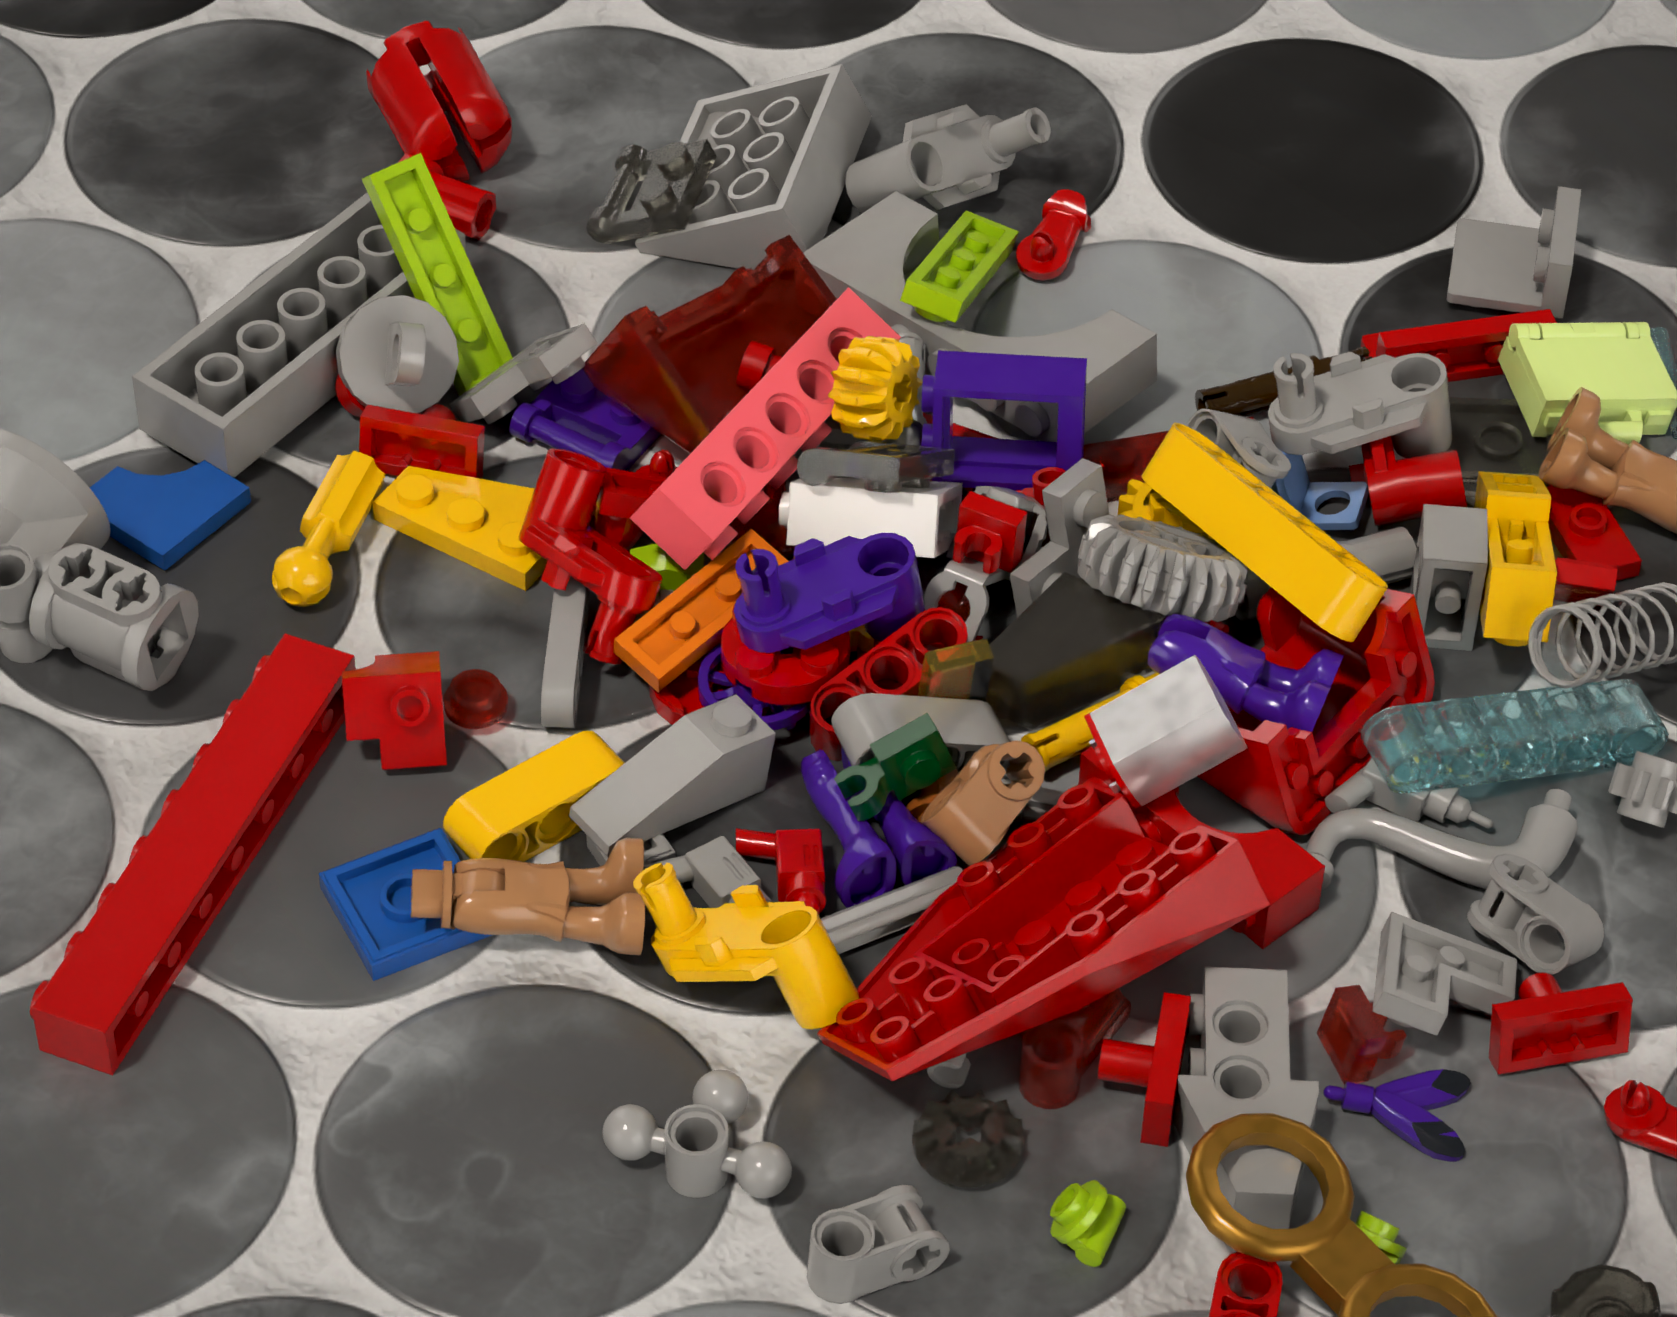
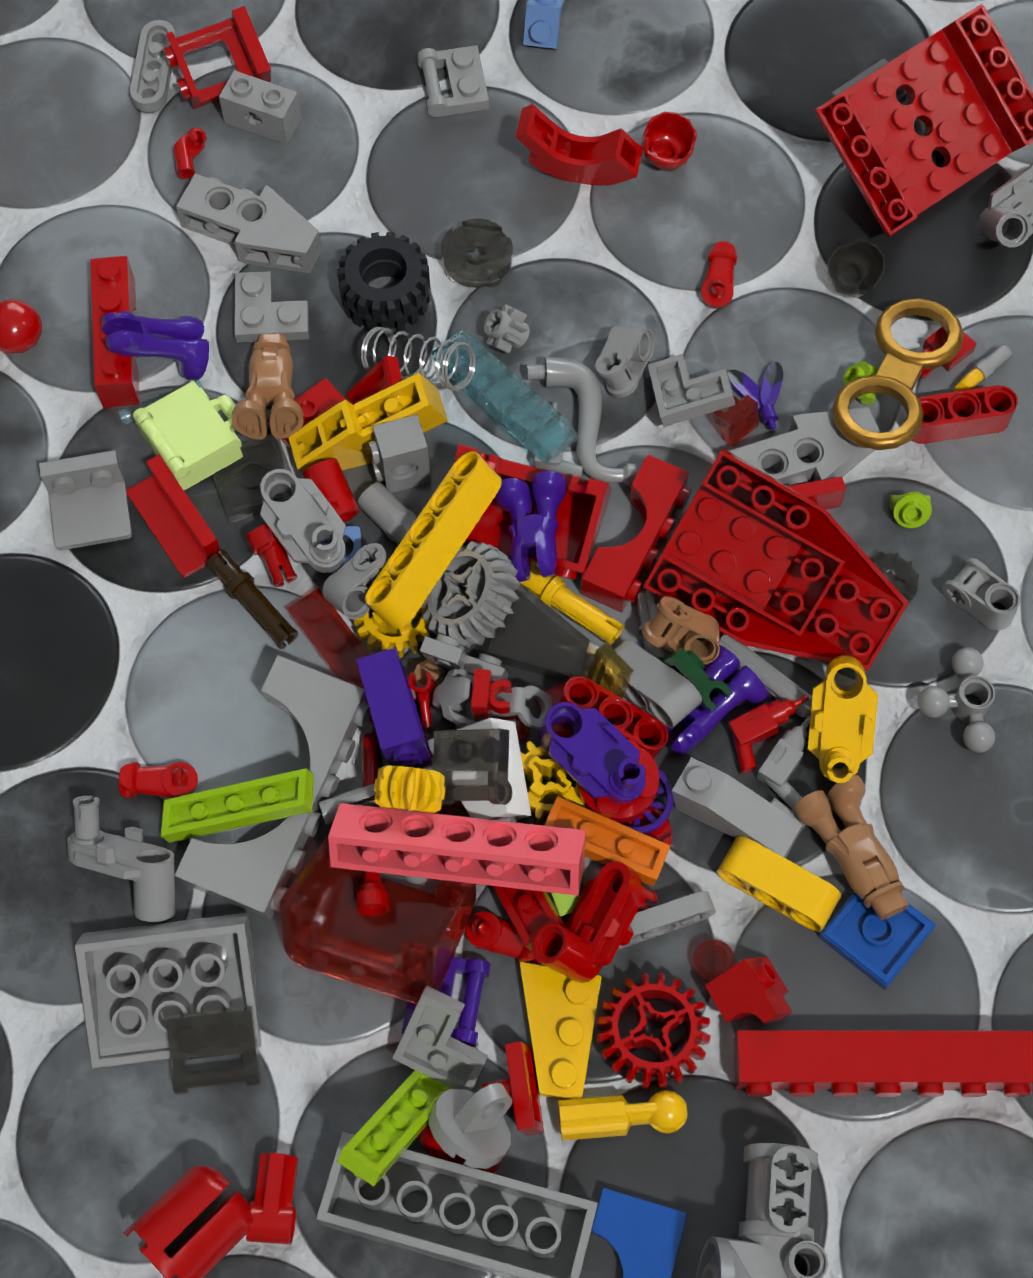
camera: 110 degrees left, 20 degrees up
flat silver piece [1084,655,1248,809] -> none
red tile [1489,973,1633,1075] -> none
none -> red gear [596,973,711,1089]

